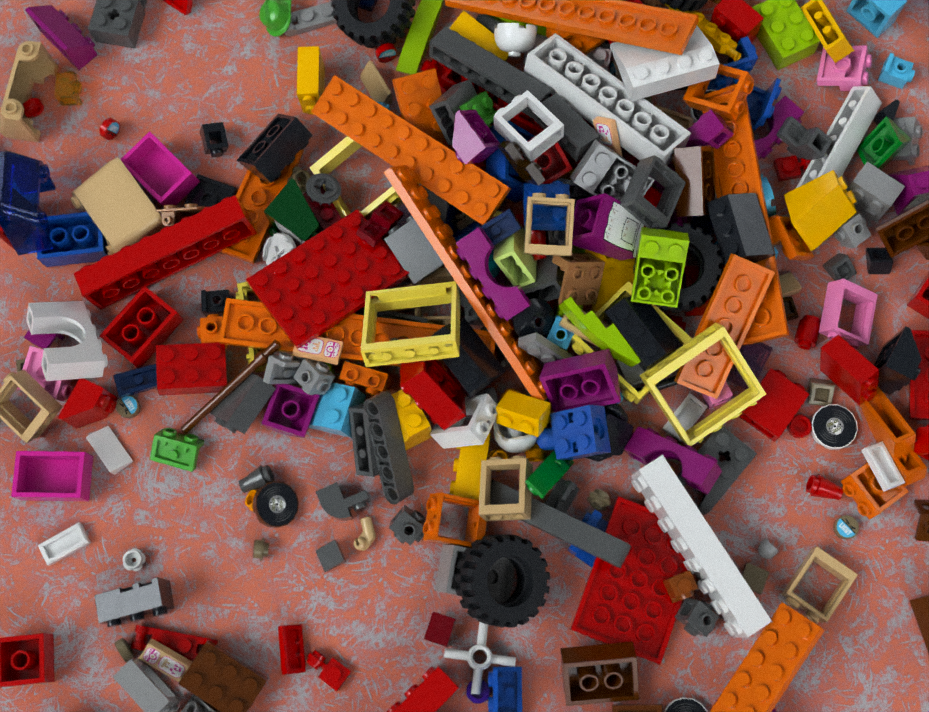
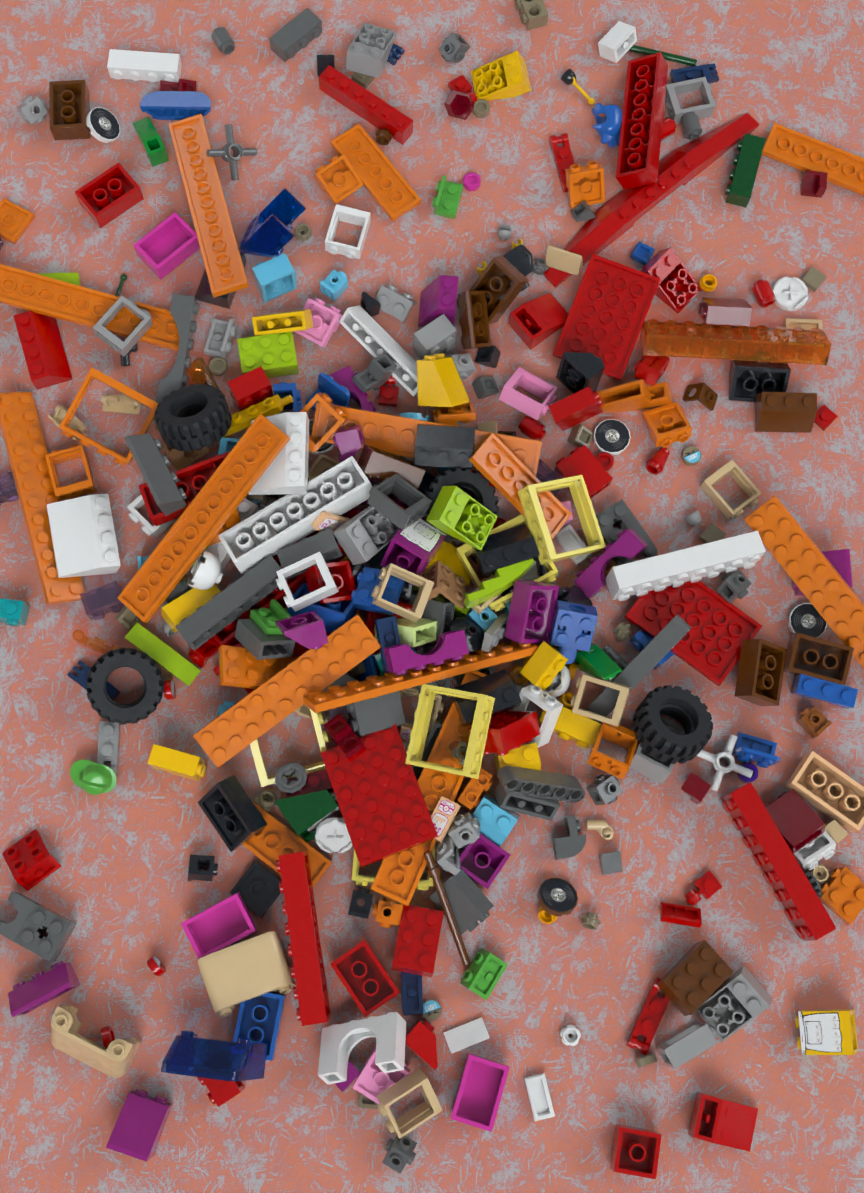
camera: 85 degrees left, 0 degrees up
clear yellow brick [54,71,83,106] -> none
wedge [94,577,174,627] -> none
tile [139,638,192,682] -> none
medium nougat hinge [155,204,206,227] -> none
dark grey cone [239,465,275,493] -> none
tan slope [360,60,393,105] -> none
dark brown plate [497,141,545,186] -> none
dark orange brick [663,570,698,603] -> none
green slope [856,116,912,170] -> none
white tile [861,441,906,492] -> none

